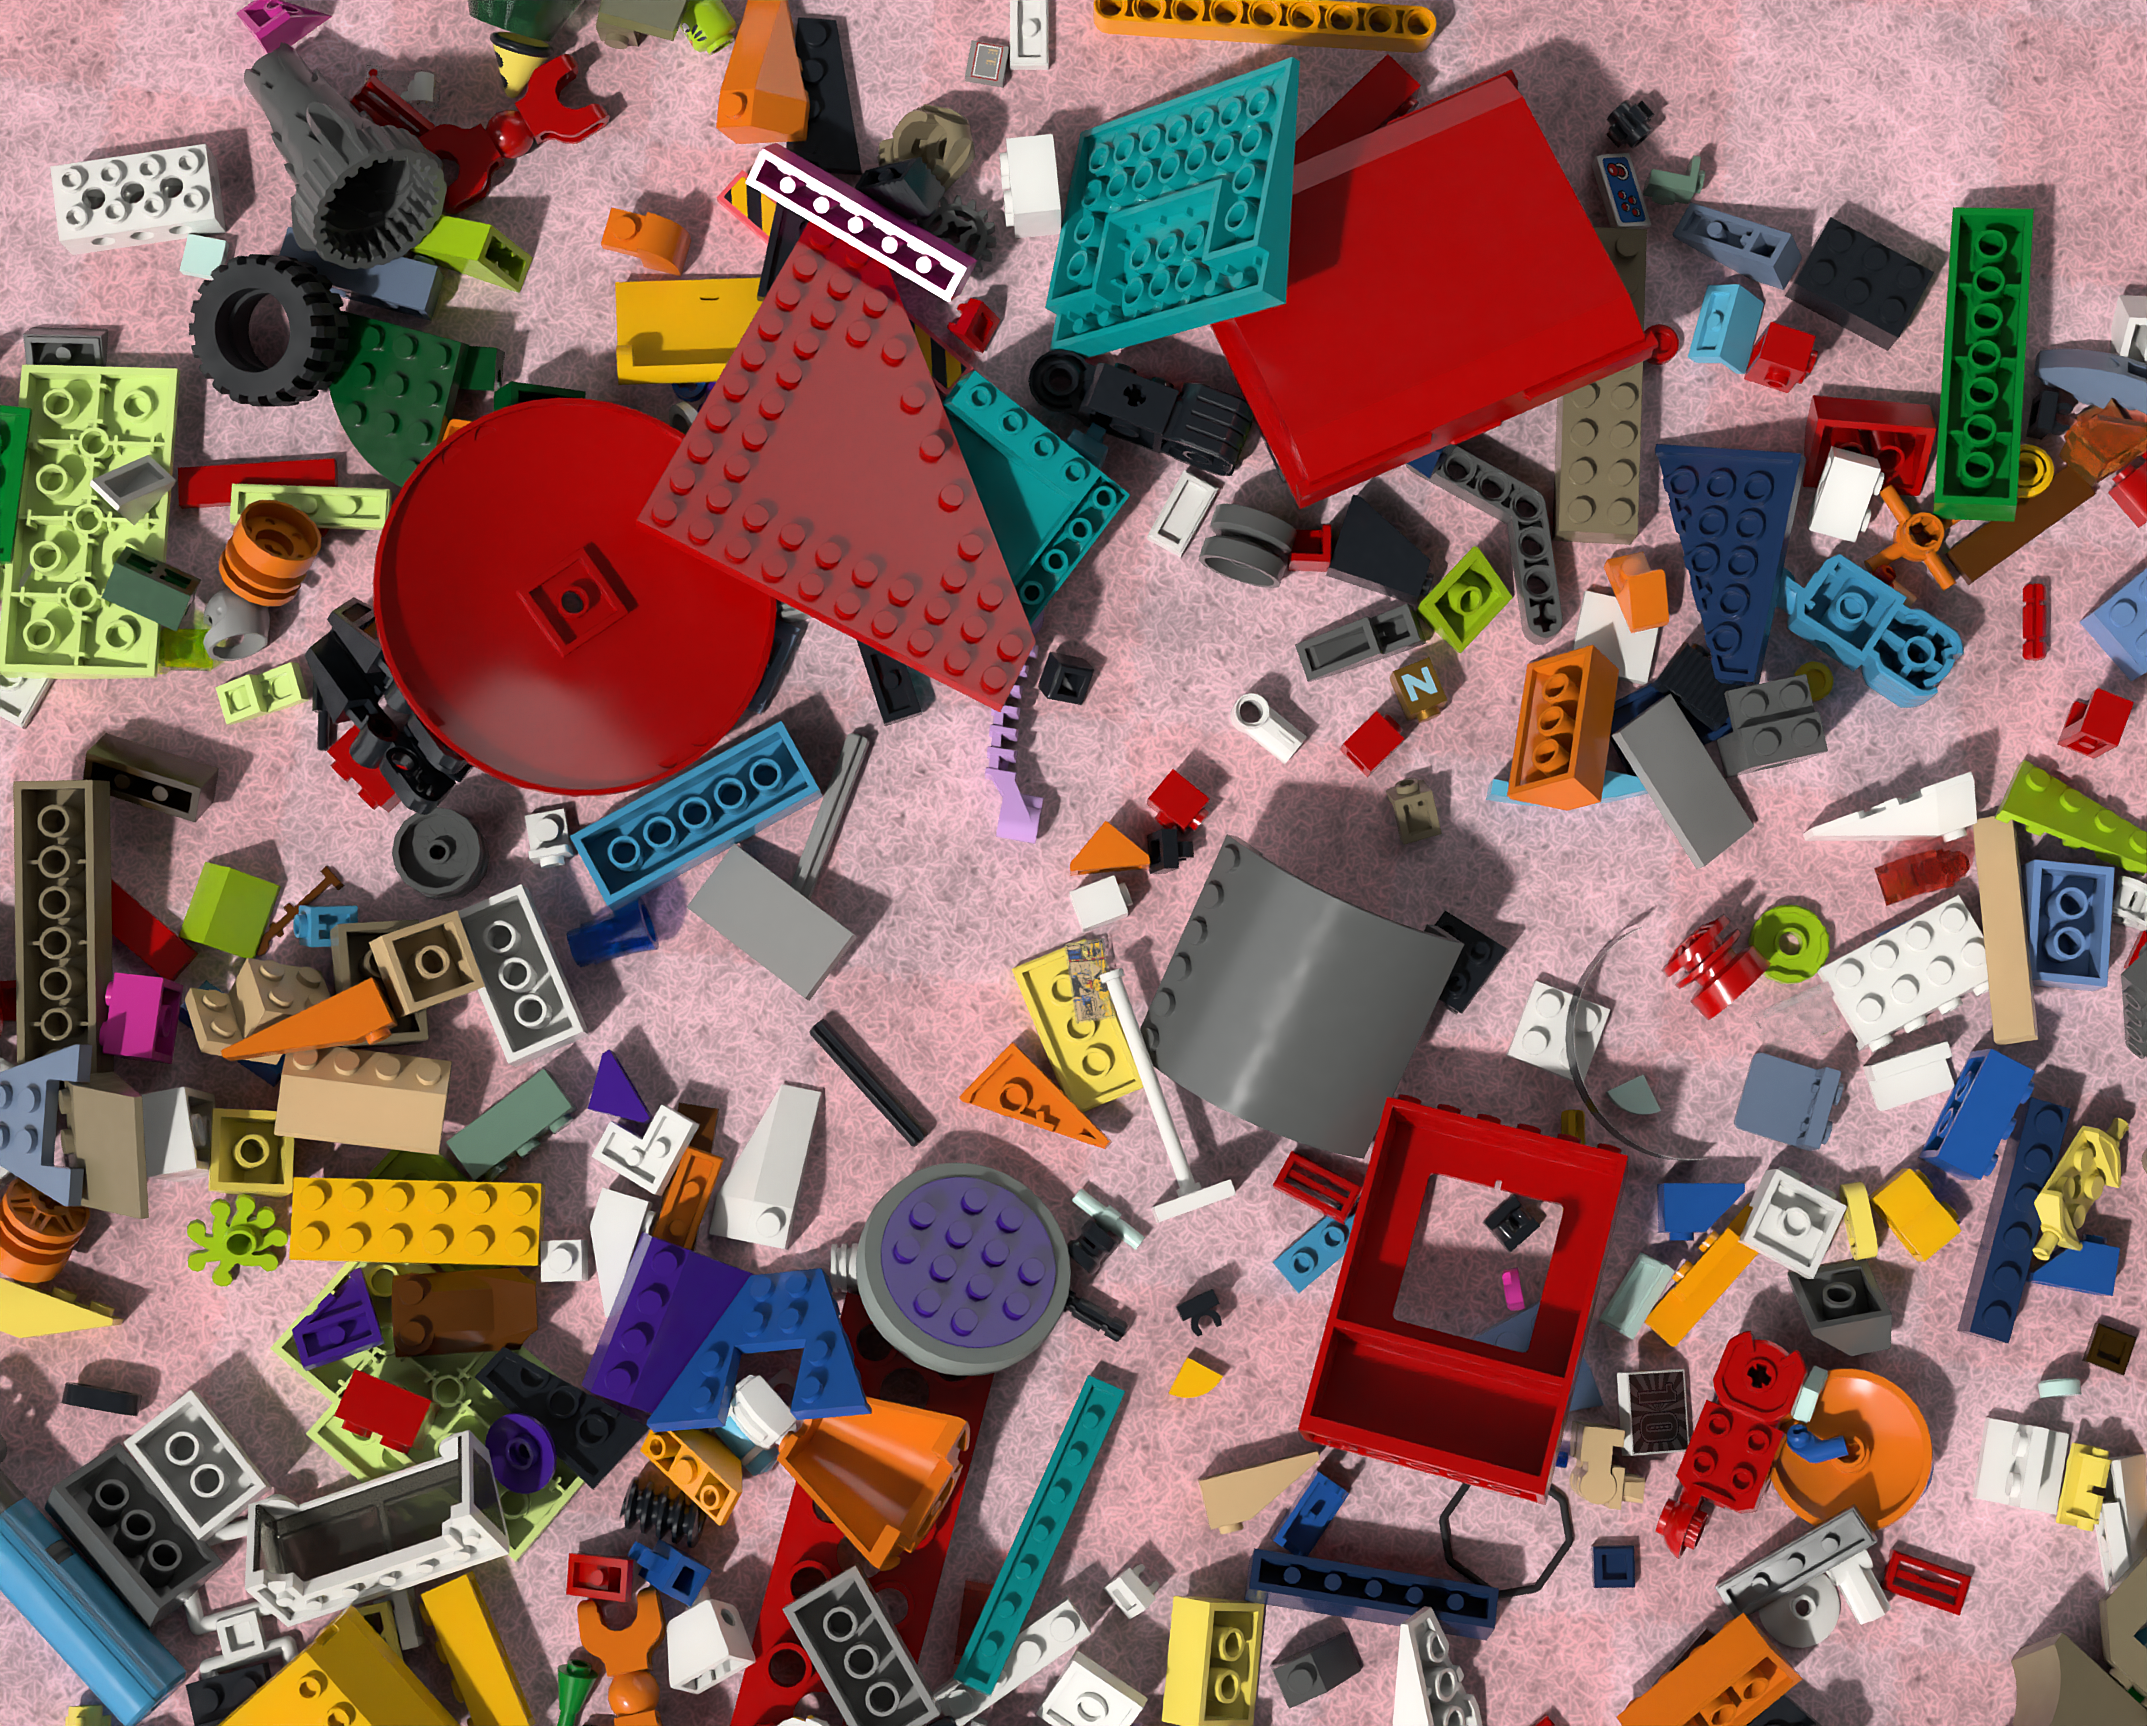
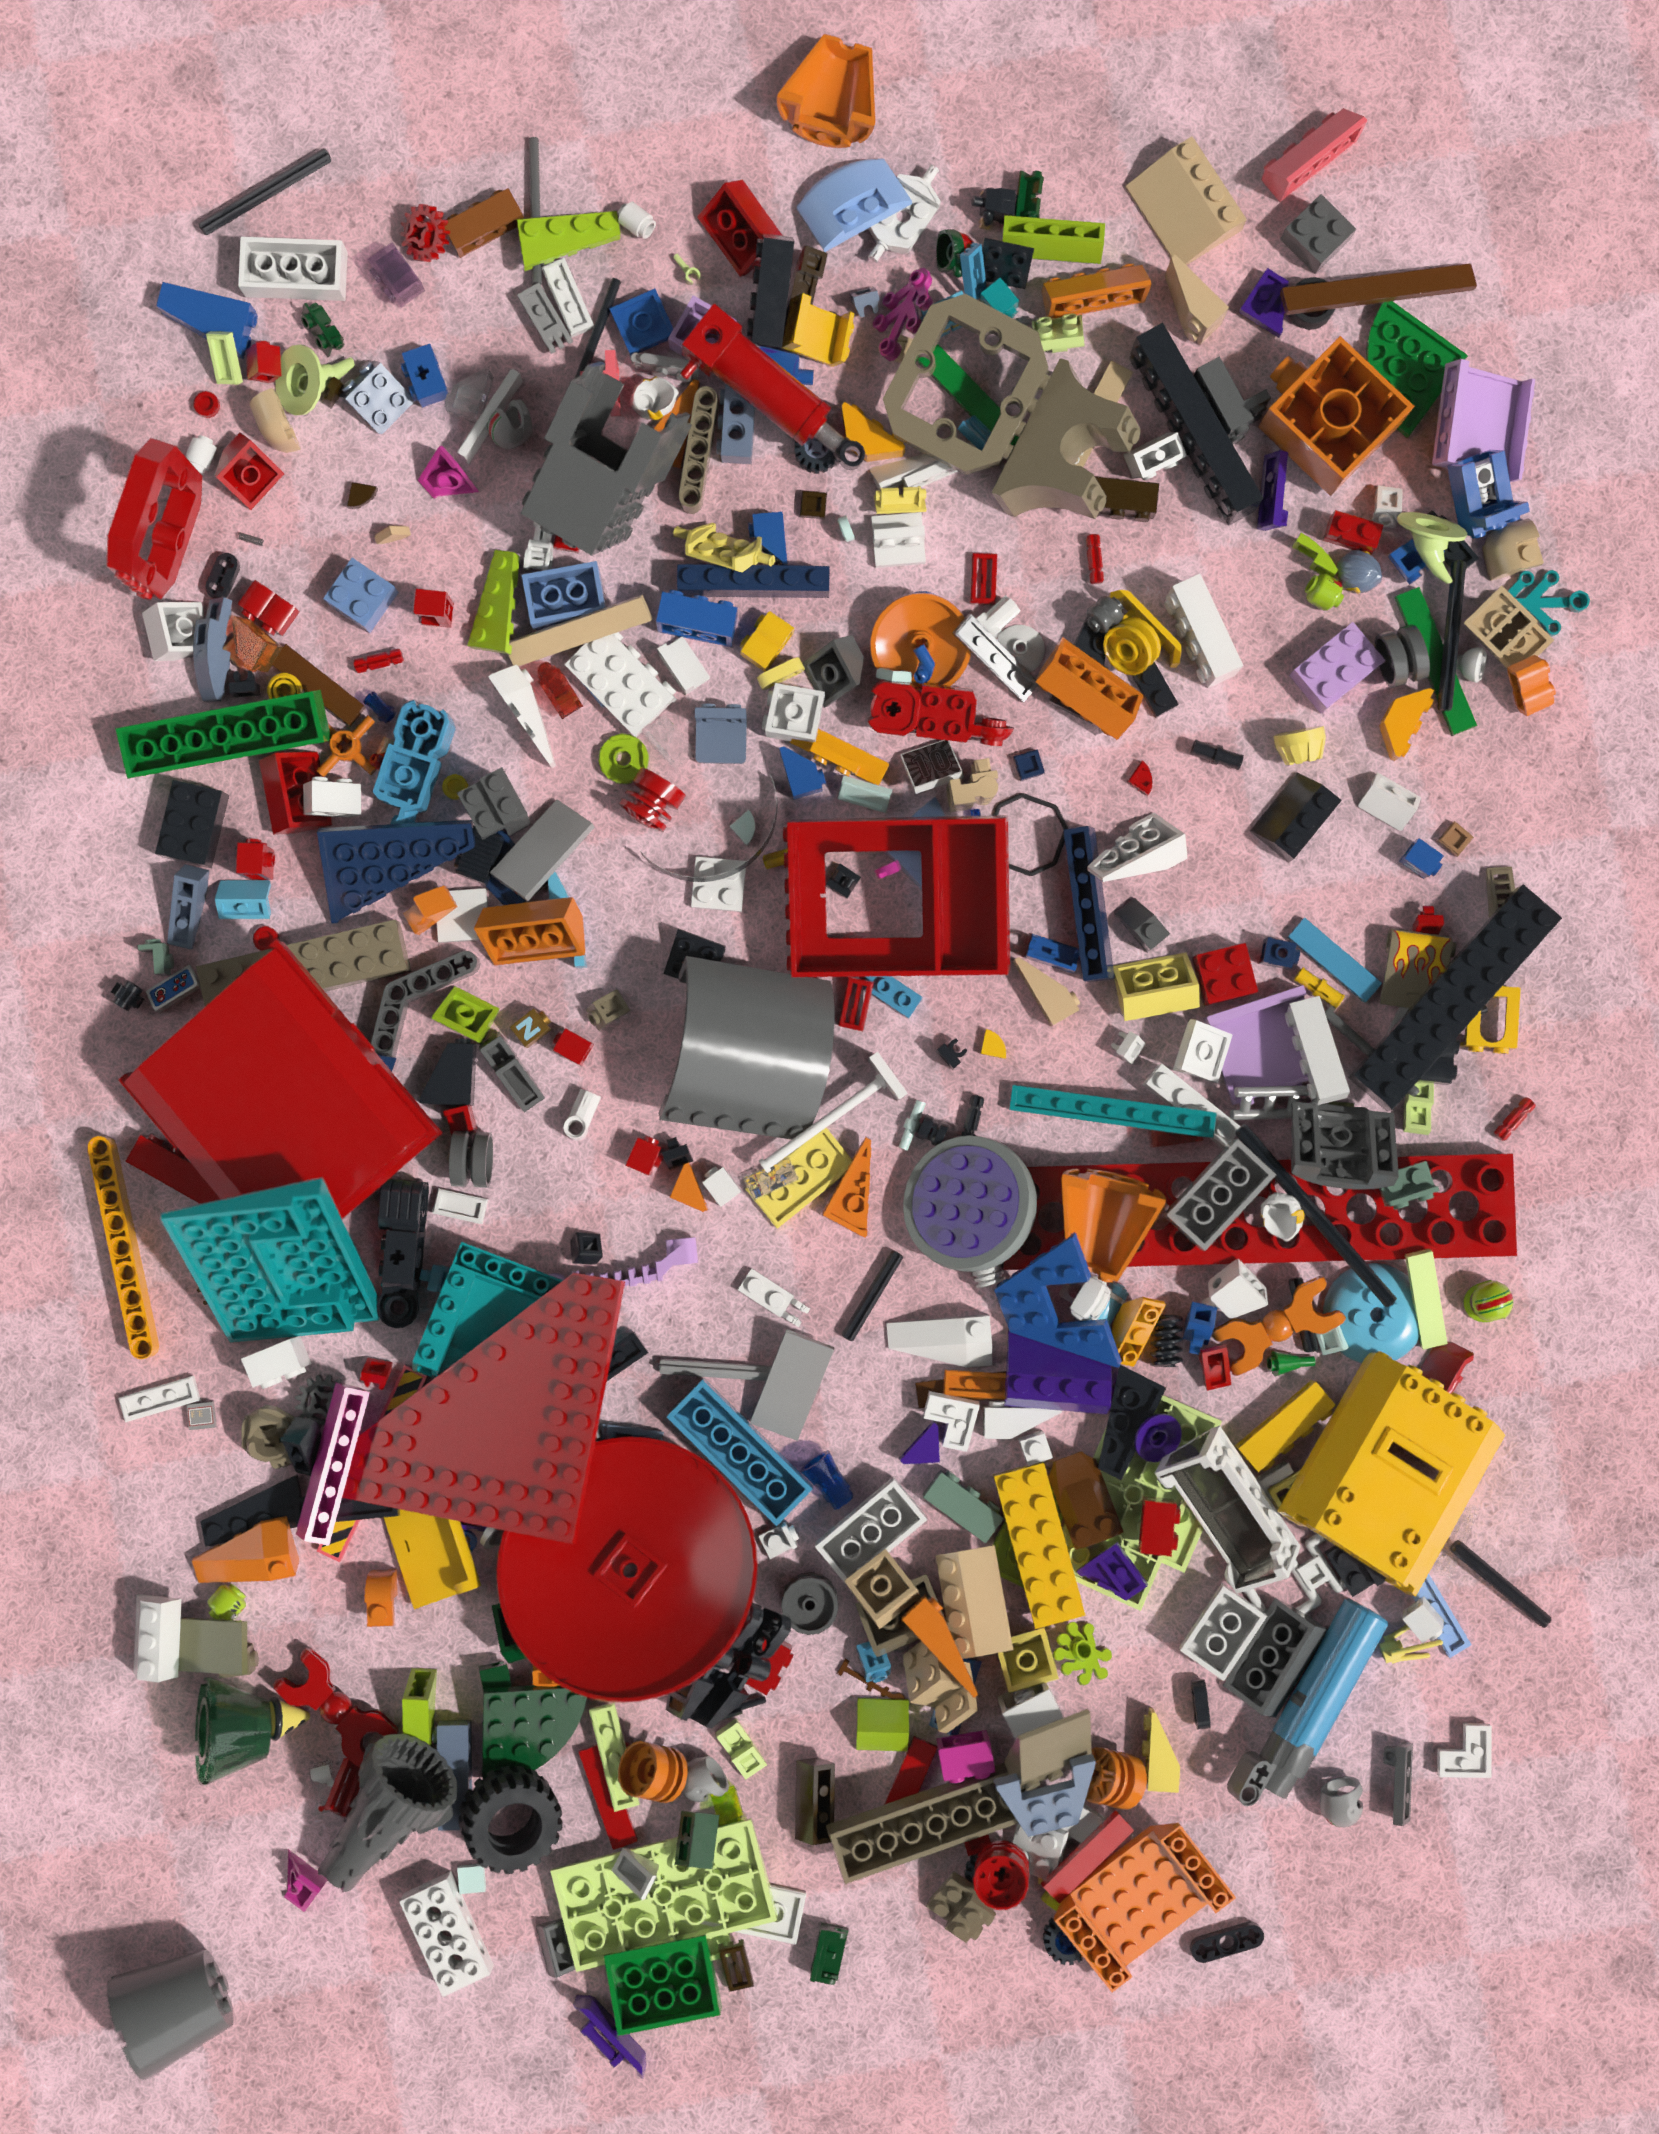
camera: 105 degrees left, 5 degrees up
none -> clear blue pin [363,691,396,723]
none -> white hinge [738,1269,810,1327]

